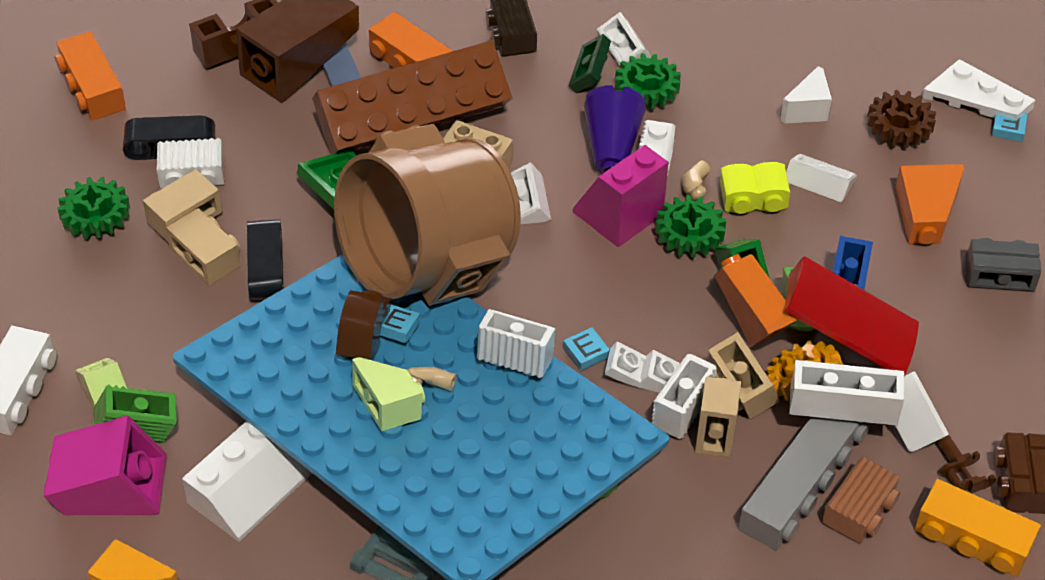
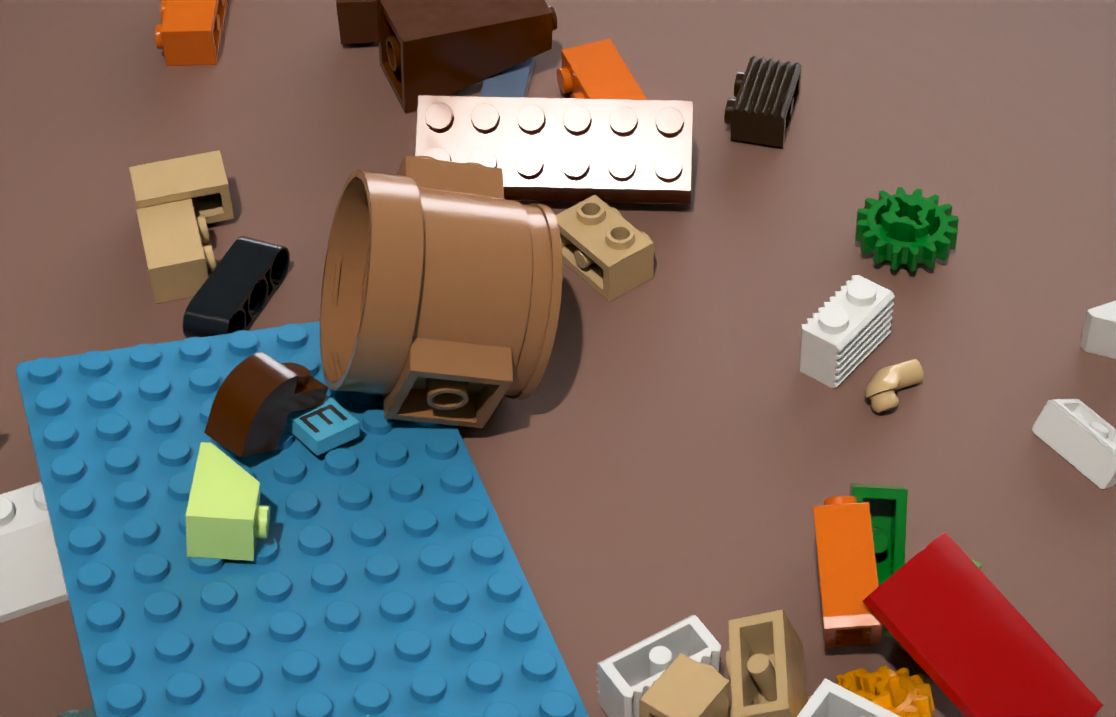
camera: 30 degrees right, 5 degrees down
green gear [57,177,130,239] -> none
black beam [123,115,216,160] -> none
white brick [157,138,224,188] -> none
tan arm [407,367,457,391] -> none
white brick [477,309,556,378] -> none
white slope [511,162,551,224] -> none
medium azure tile [563,327,610,371] -> none
dark green plate [568,34,611,93] -> none
dark pink slope [573,145,669,247] -> none
dark purple cone [584,85,646,174] -> none
white slope [597,12,651,66] -> none
white slope [605,341,680,392] -> none
green gear [655,195,727,258] -> none
neon yellow brick [720,162,790,214] -> none
blue brick [833,236,873,290] -> none

